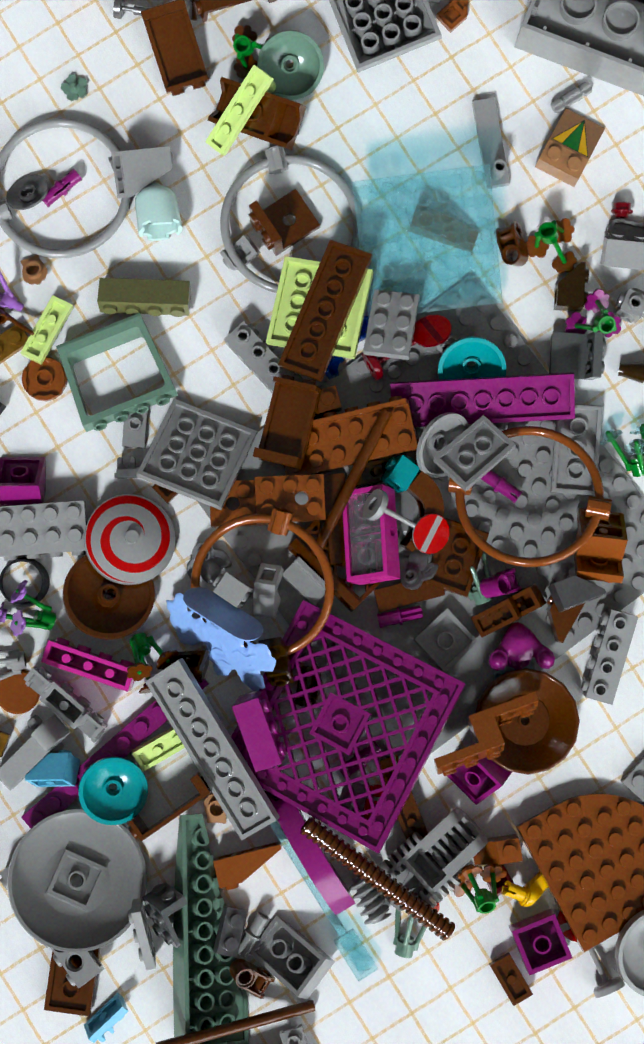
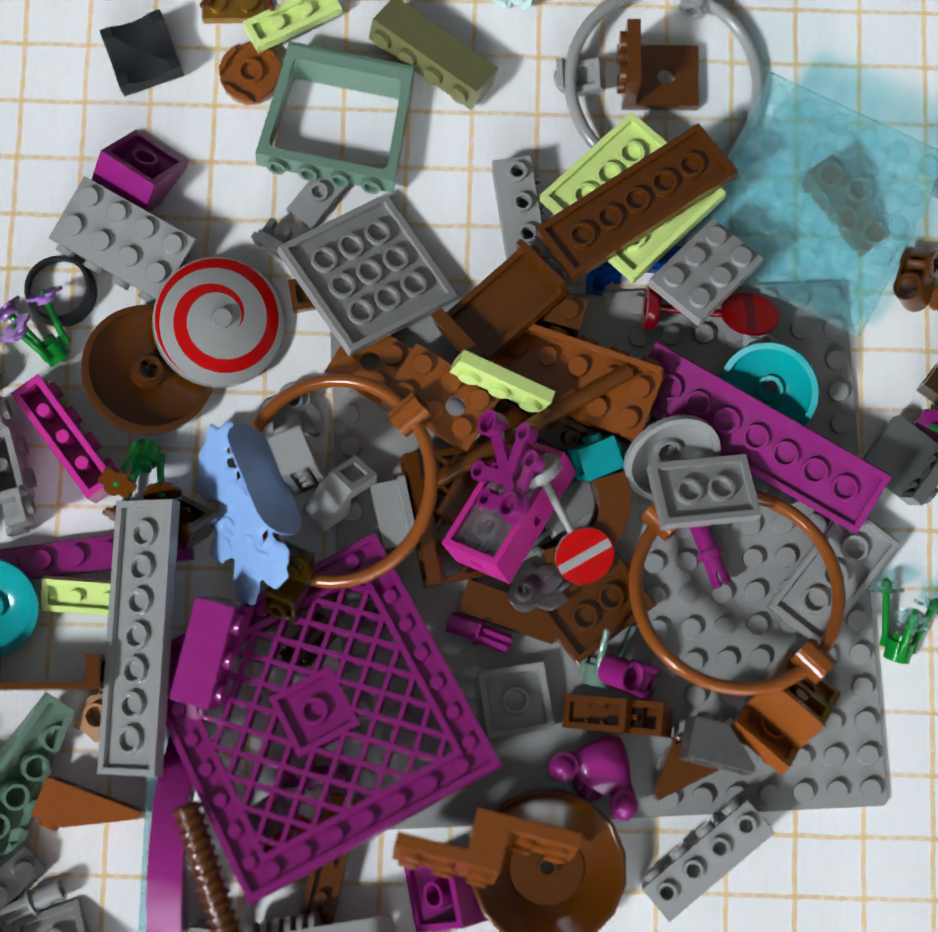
camera: 30 degrees right, 5 degrees down
none -> yellowish green plate [449,350,555,413]
none -> magenta plant [471,409,546,525]

